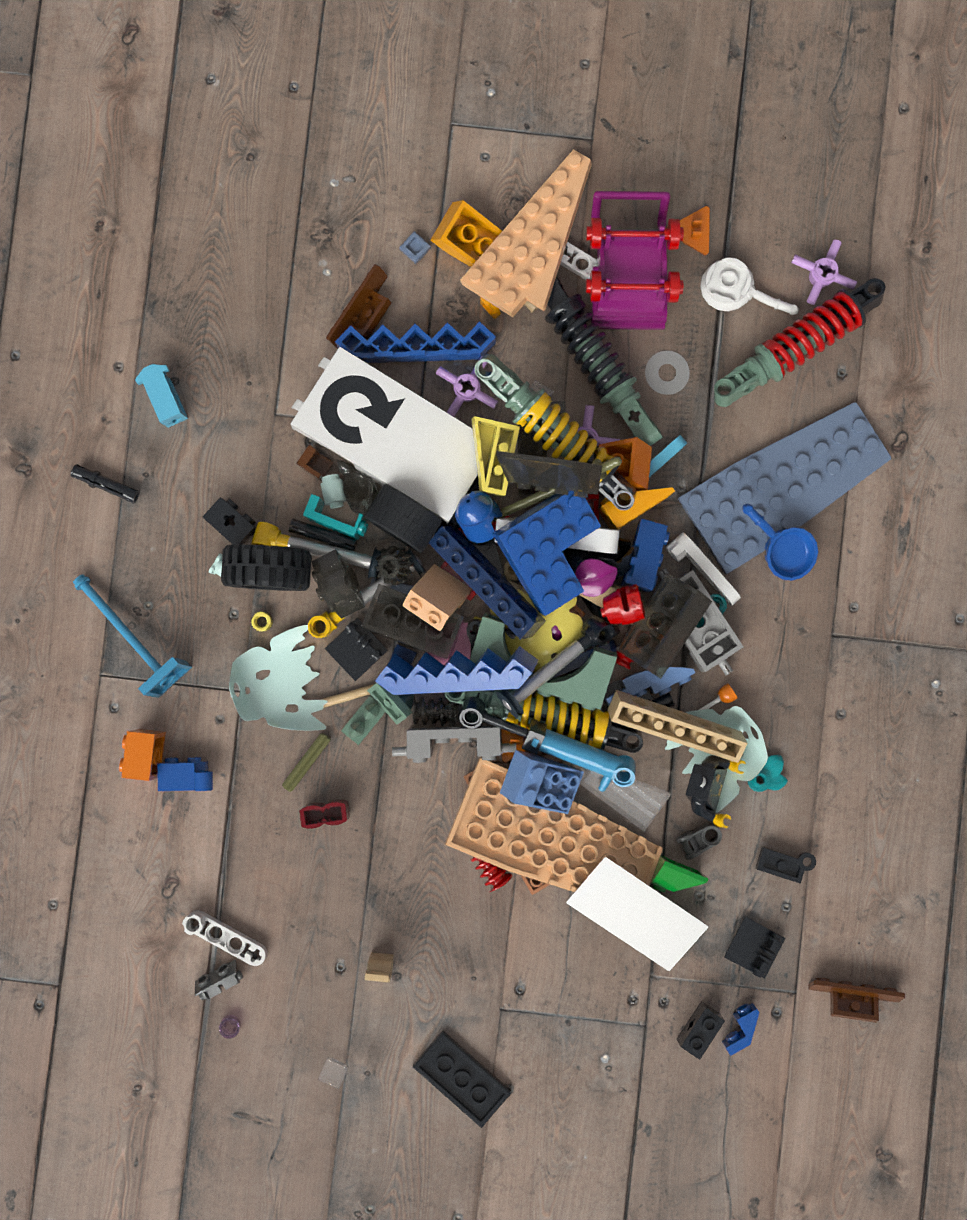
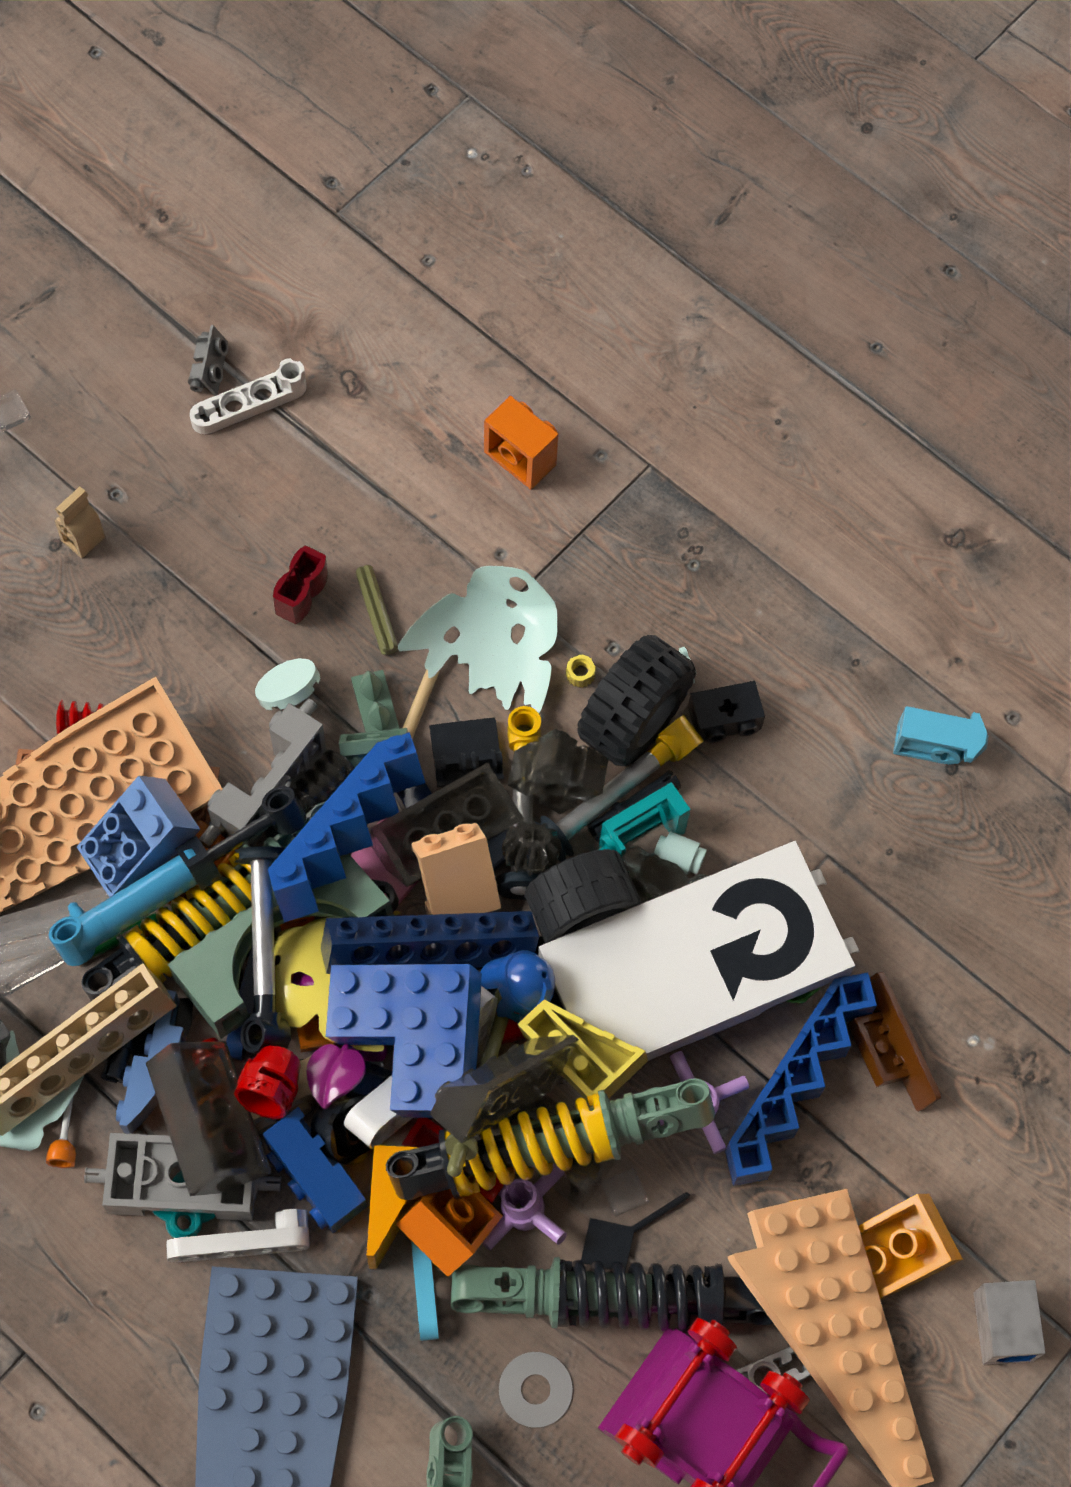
camera: 125 degrees right, 20 degrees down
black pin [70,464,140,504] -> none
dark azure tile [73,574,192,698] -> none
blue hinge [157,757,213,791] -> none
clear purple bush [219,1015,240,1039] -> none
reddish brown panel [296,445,333,482] -> none
sand blue tile [399,231,431,264] -> none
blue piece [742,503,818,581] -> none
none -> light aqua tile [255,658,320,710]
none -> black piece [581,1192,690,1273]
none -> flat silver piece [974,1280,1045,1365]

